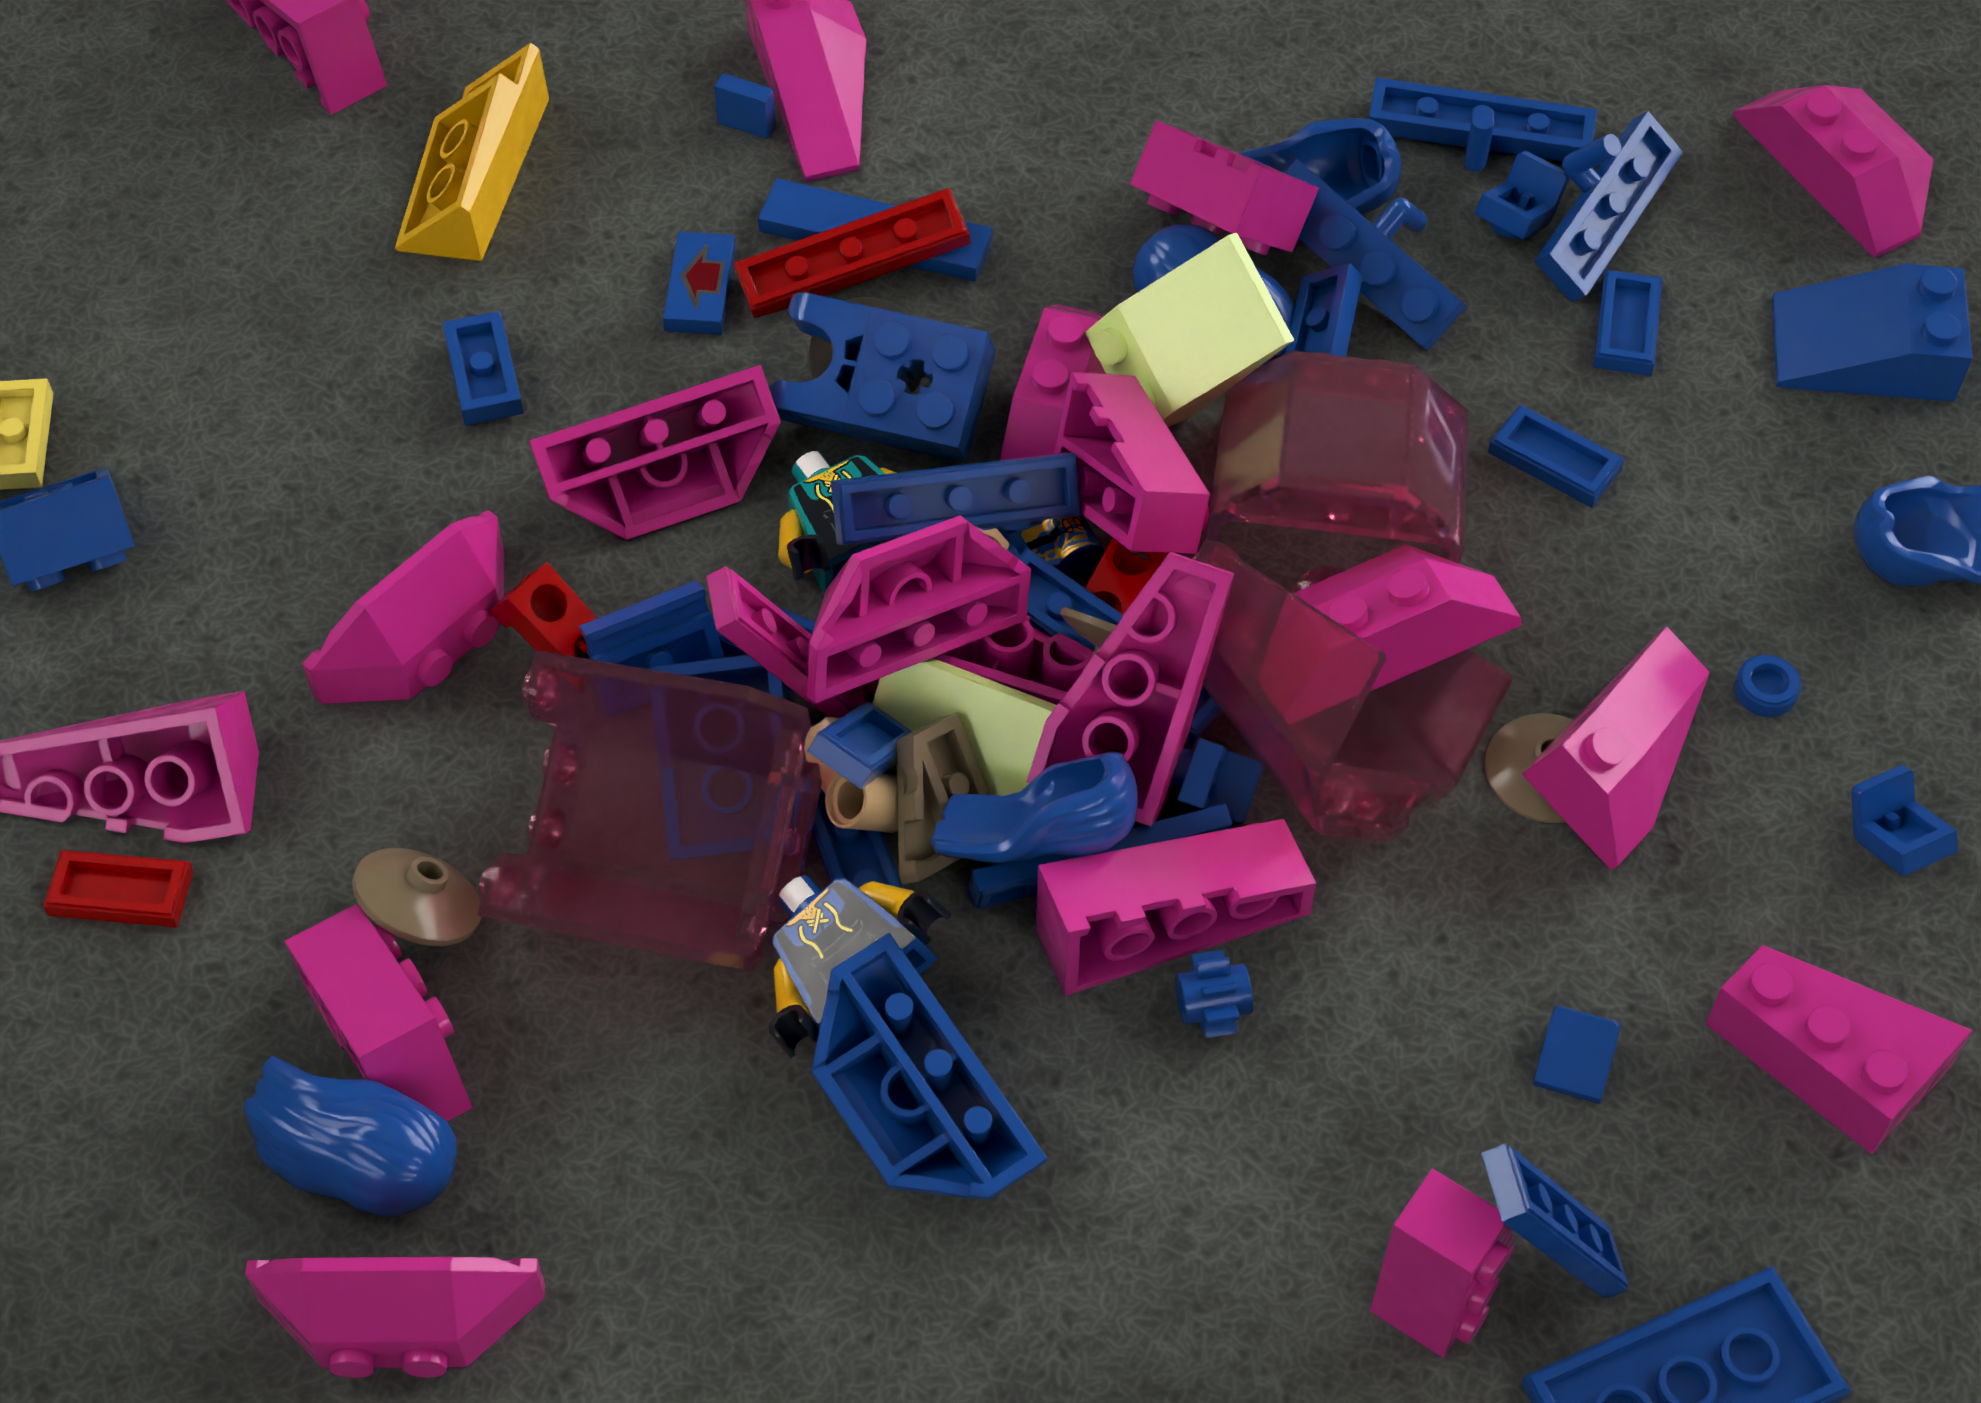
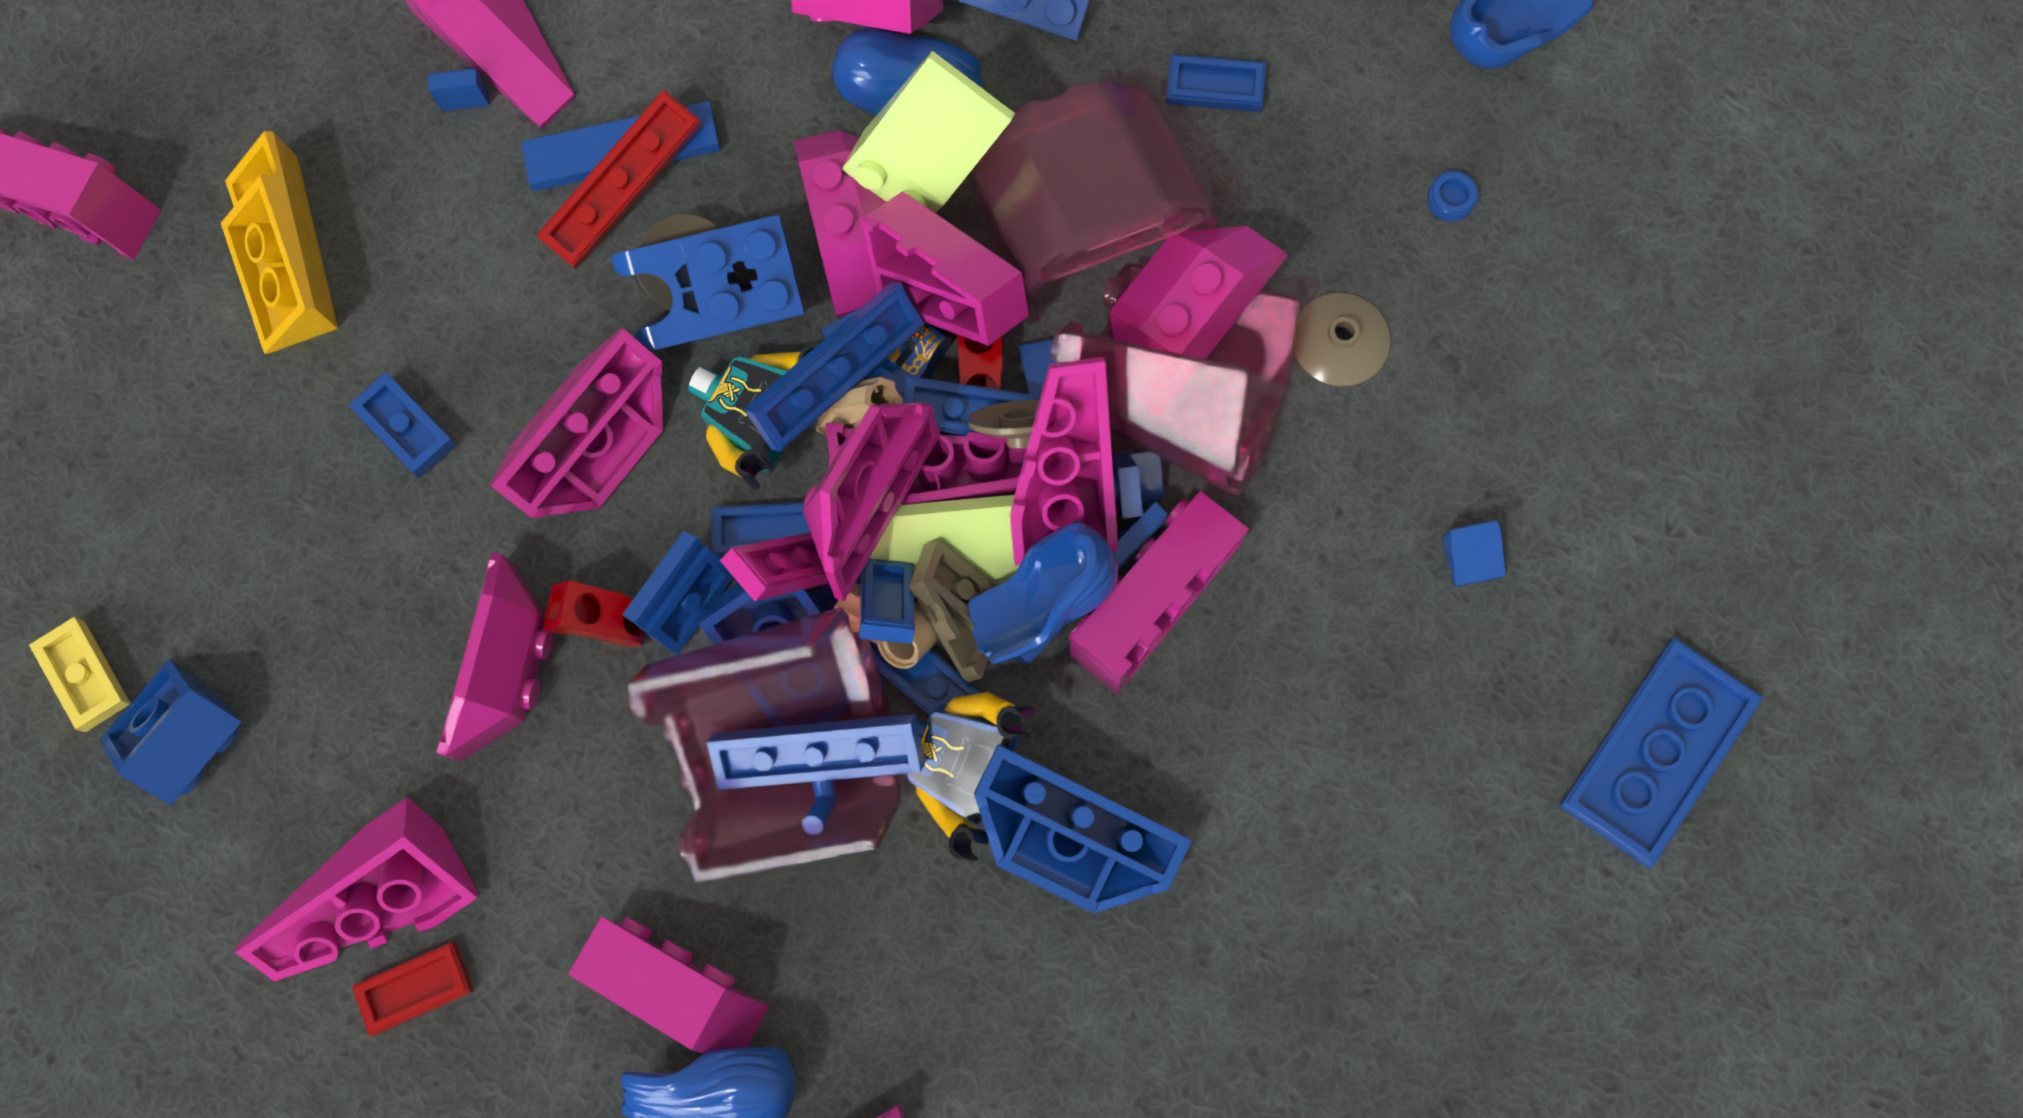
camera: 25 degrees left, 20 degrees up
dark tan dish [352,848,482,946] -> none
blue tile [663,231,736,335] -> none
blue gear [1175,950,1253,1038] -> none
blue plate [1282,263,1363,381] -> none
dark pink wedge [1370,1168,1515,1358] -> none
blue tile [1481,1143,1629,1298] -> none
dark pink wedge [1522,626,1710,870] -> none
dark pink wedge [1706,945,1973,1154] -> none
blue bracket [1851,765,1958,876] -> none
none -> plate [706,714,926,835]

